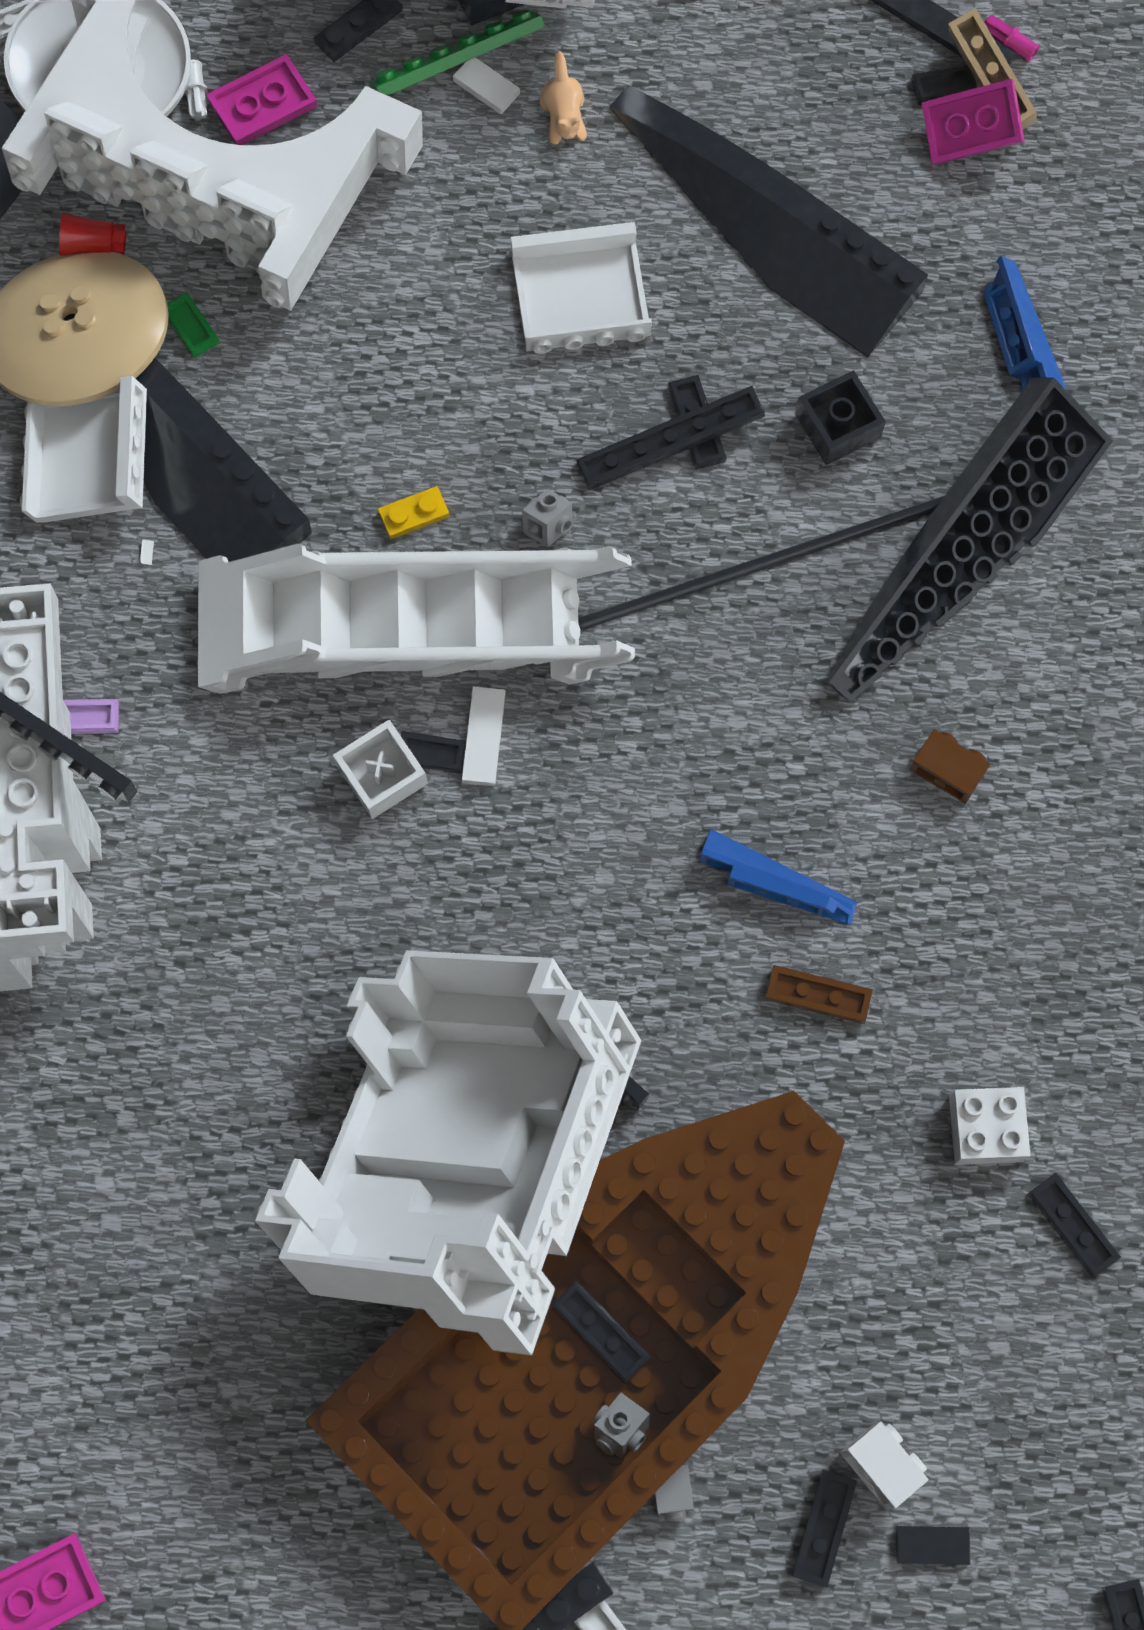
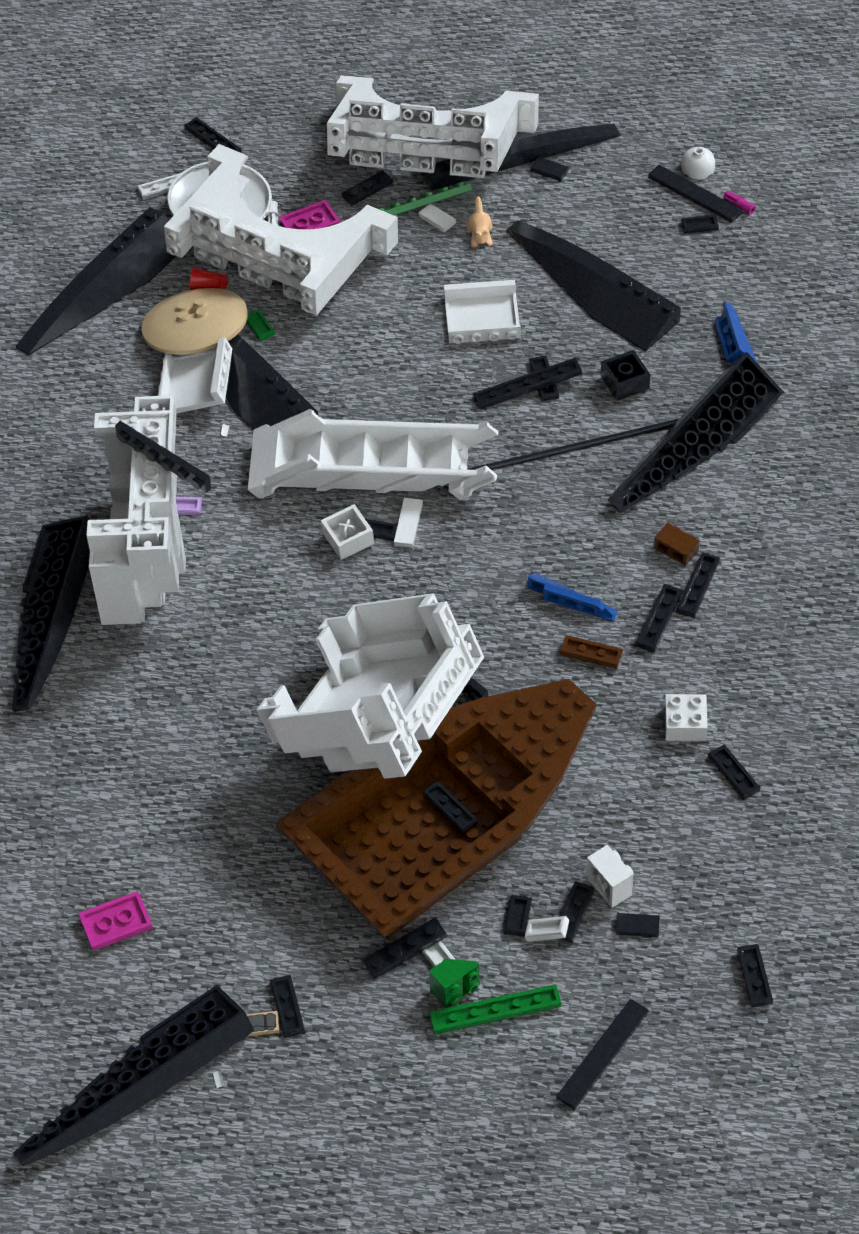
camera: 10 degrees right, 20 degrees down
yellow plate [378,486,450,540] -> none
light grey brick [522,489,573,547] -> none
light grey brick [593,1393,650,1460] -> none
light grey brick [654,1464,694,1521] -> none
dark pink plate [921,79,1025,165] -> none
tan brick [948,8,1037,130] -> none
none -> black tile [504,895,532,937]
none -> white tile [524,916,569,942]
none -> black plate [636,584,682,653]
none -> black tile [676,552,720,618]

